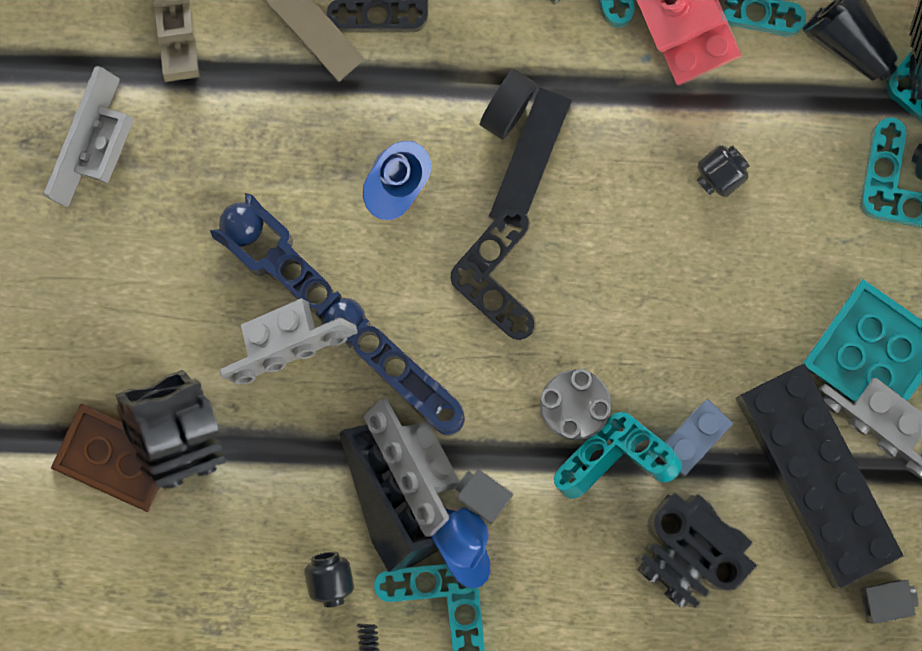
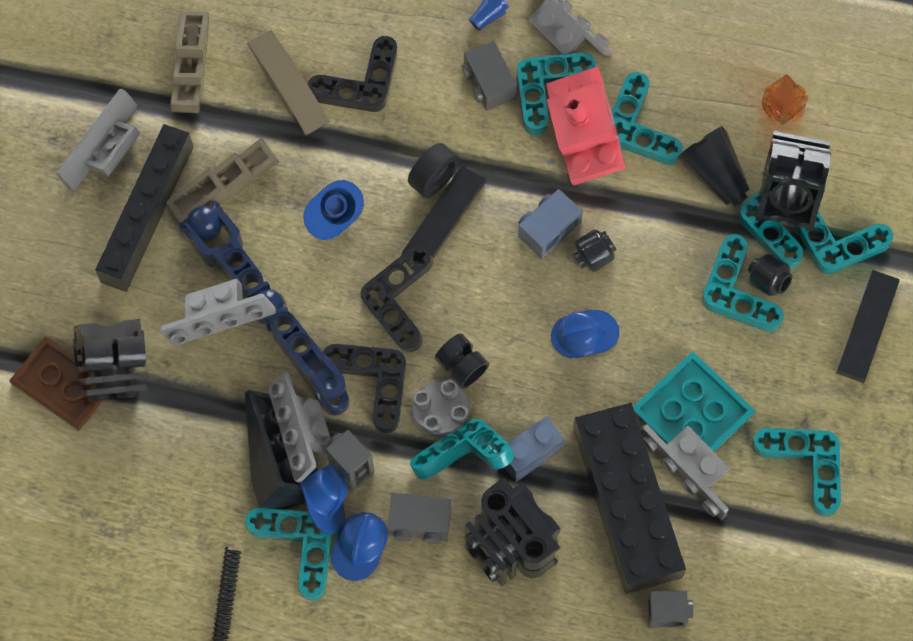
camera: 15 degrees right, 15 degrees down
black head [304,552,354,608] -> none
none -> black brick [95,124,193,292]
none -> dark tan slope [166,138,280,223]
none -> black beam [323,344,406,433]
none -> blue piece [331,512,388,581]
none -> dark grey brick [388,493,451,544]
none -> black wheel [435,333,490,389]
none -> sand blue brick [518,189,583,259]
none -> blue piece [551,310,620,358]

